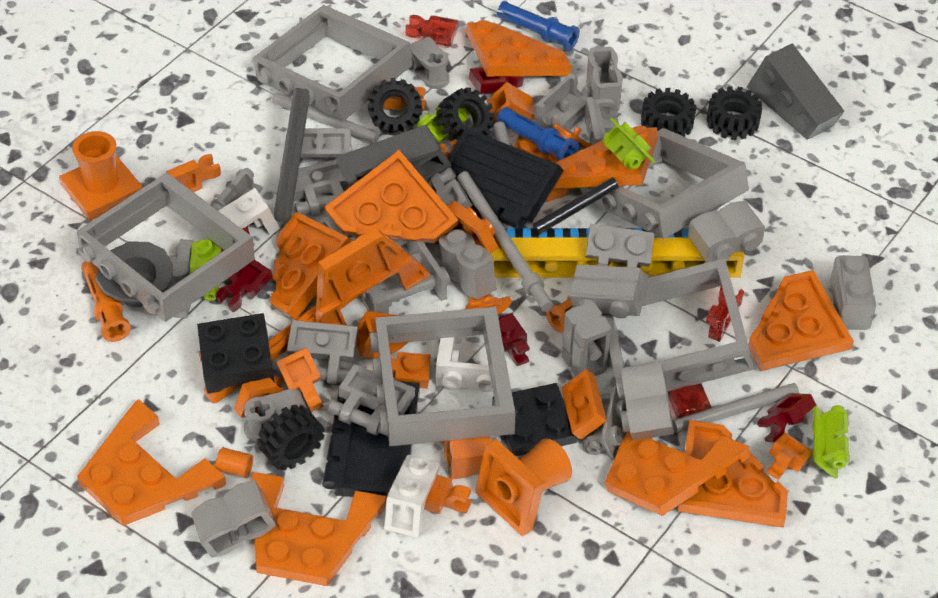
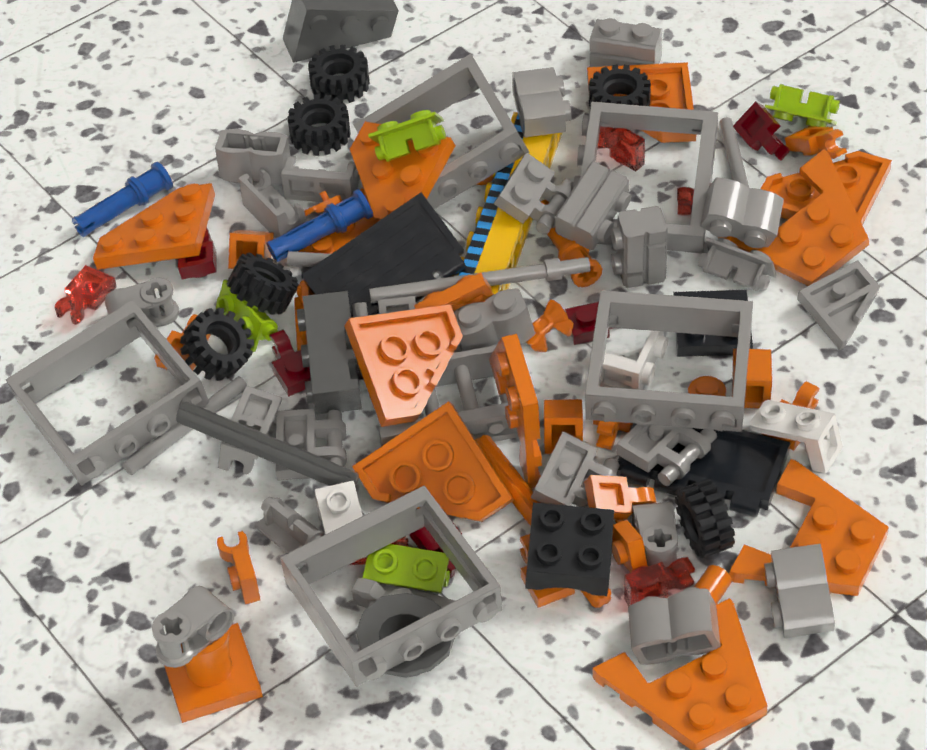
camera: 70 degrees left, 0 degrees up
orange pin [81,261,131,342] -> none
orange plant [475,438,572,536] -> none
black bar [532,177,619,235] -> none
orange plate [561,369,607,440] -> none
none -> light grey piece [152,586,234,668]
none -> black tyre [589,64,651,109]
none -> clear red plate [624,557,695,607]
none -> light grey brick [628,587,721,664]
none -> light grey wing [797,260,880,350]

